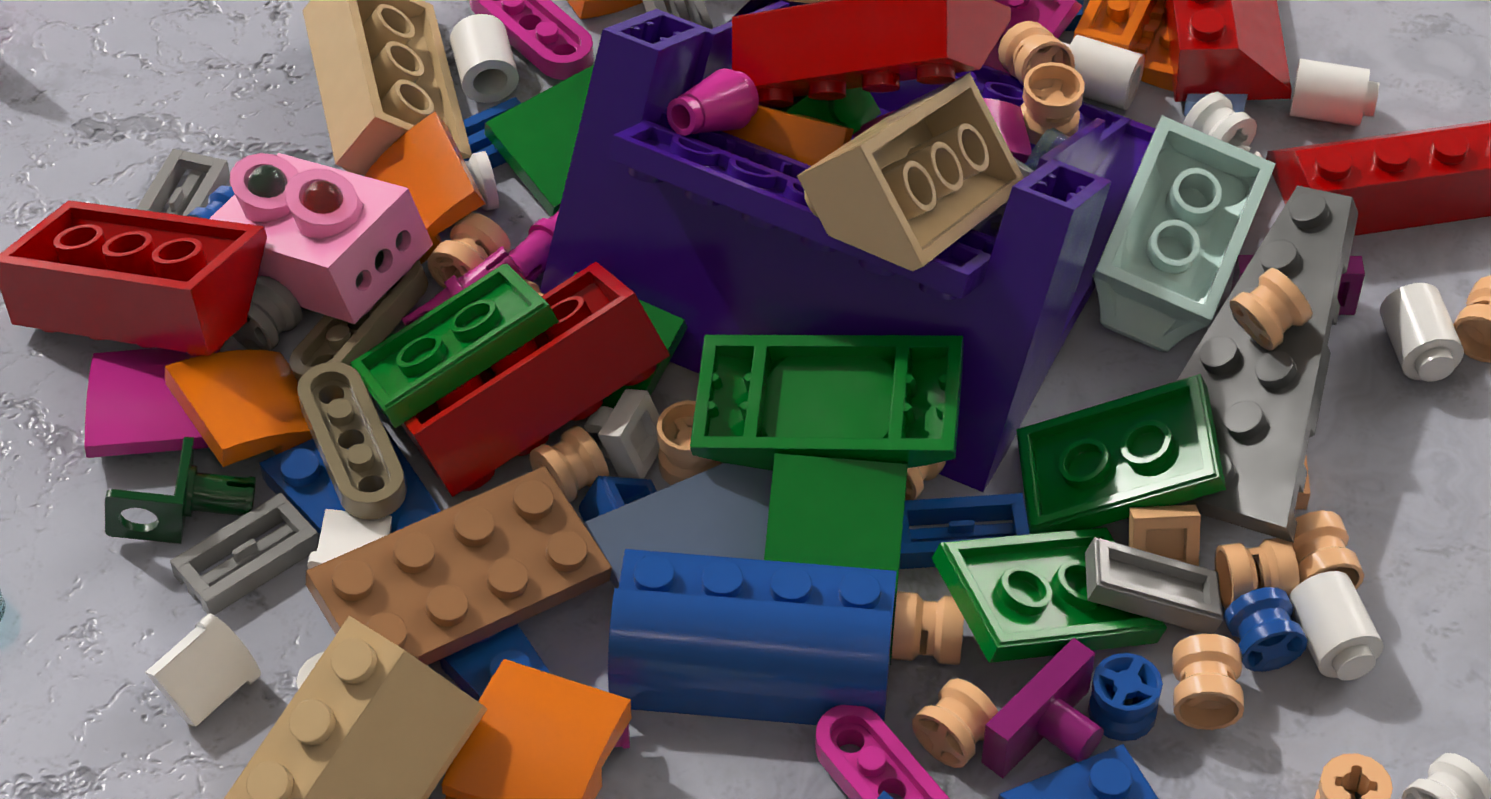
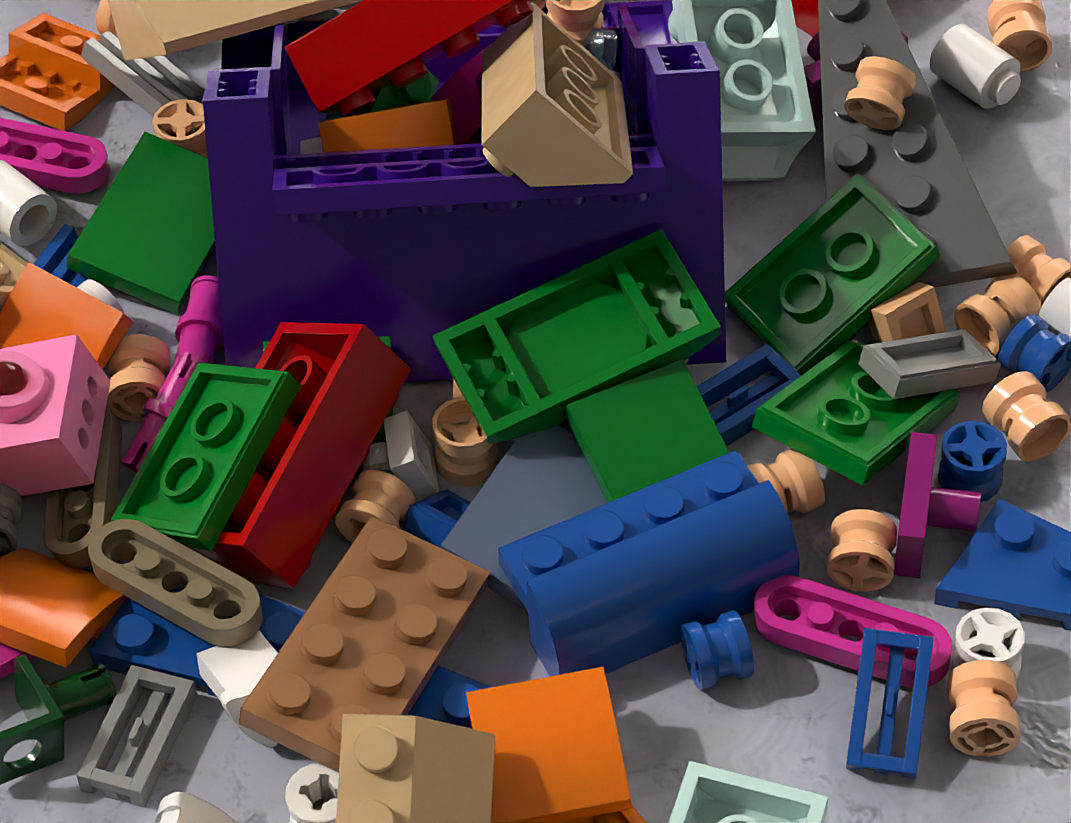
camera: 30 degrees left, 0 degrees up
dark pink cone [667,68,759,136] -> none
none -> blue wheel [680,610,754,690]

